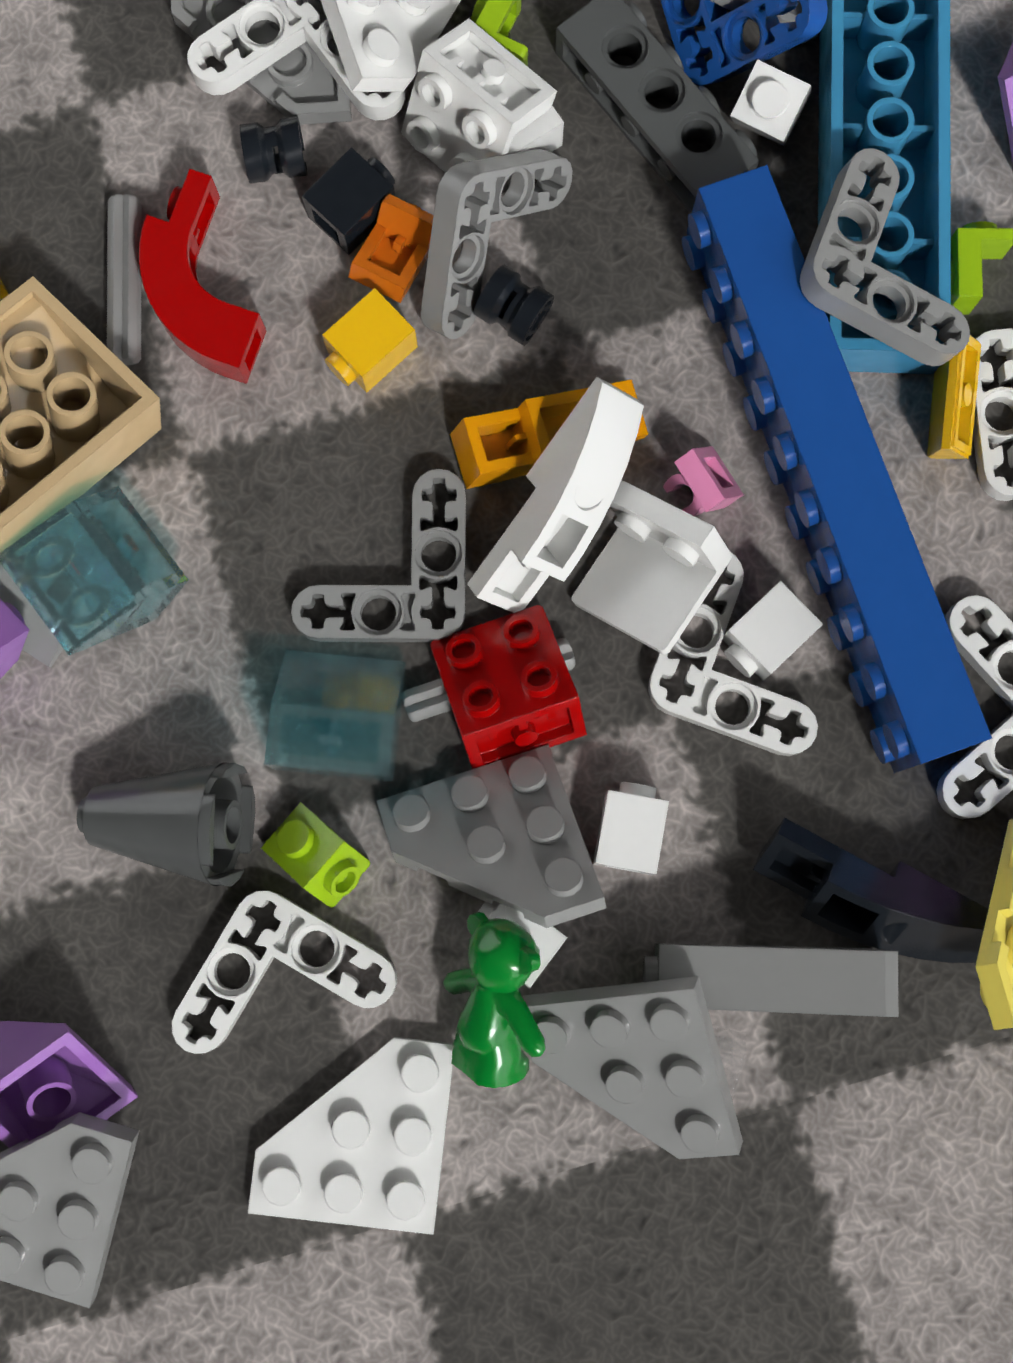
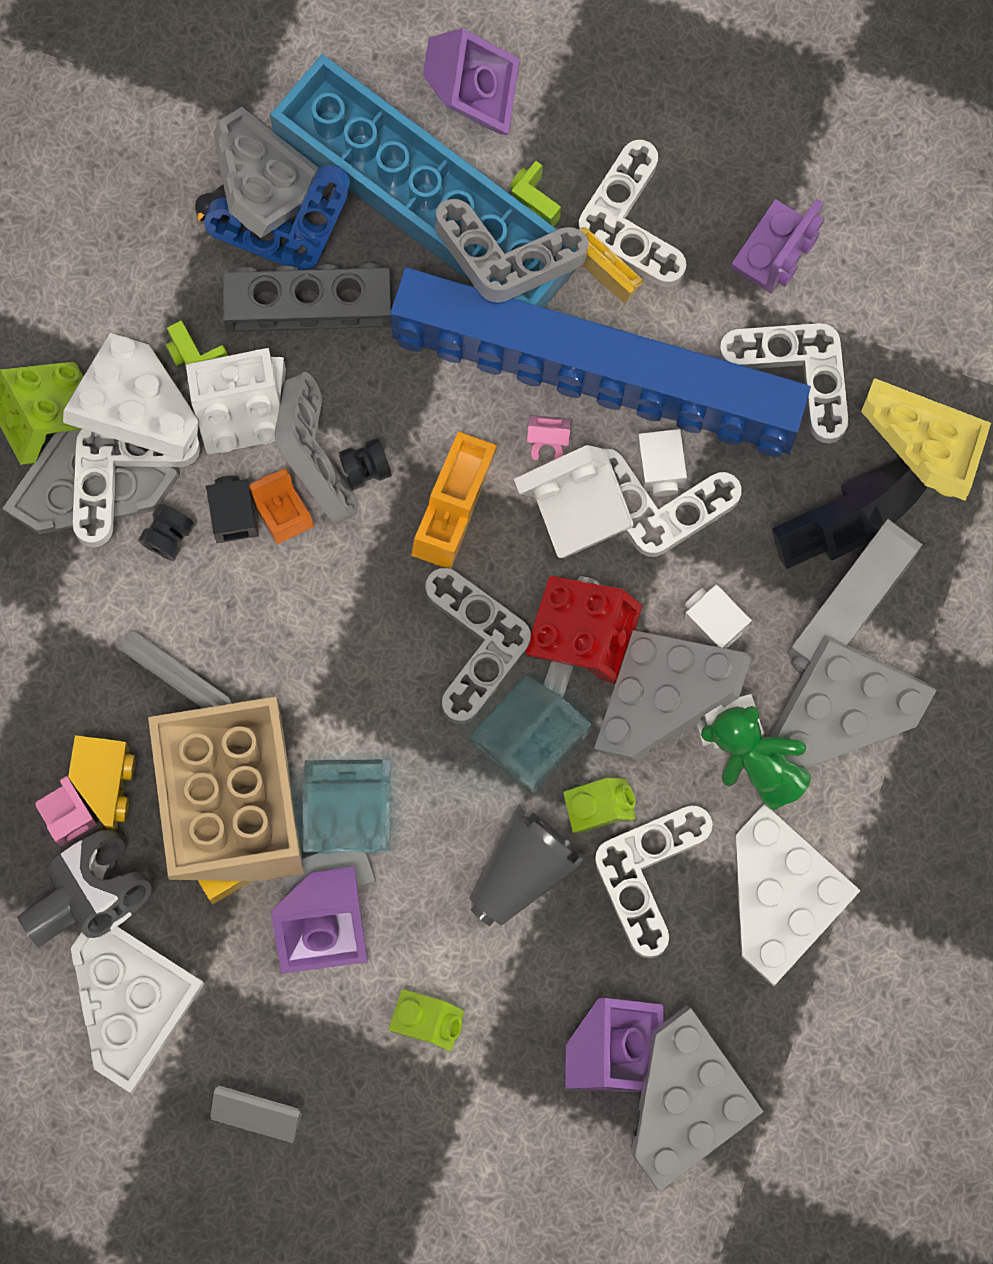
camera: 55 degrees left, 5 degrees down
red arch [139,168,267,384] -> none
yellow brick [322,288,418,393] -> none
white slope [467,377,644,613] -> none
white brick [730,59,811,147] -> none

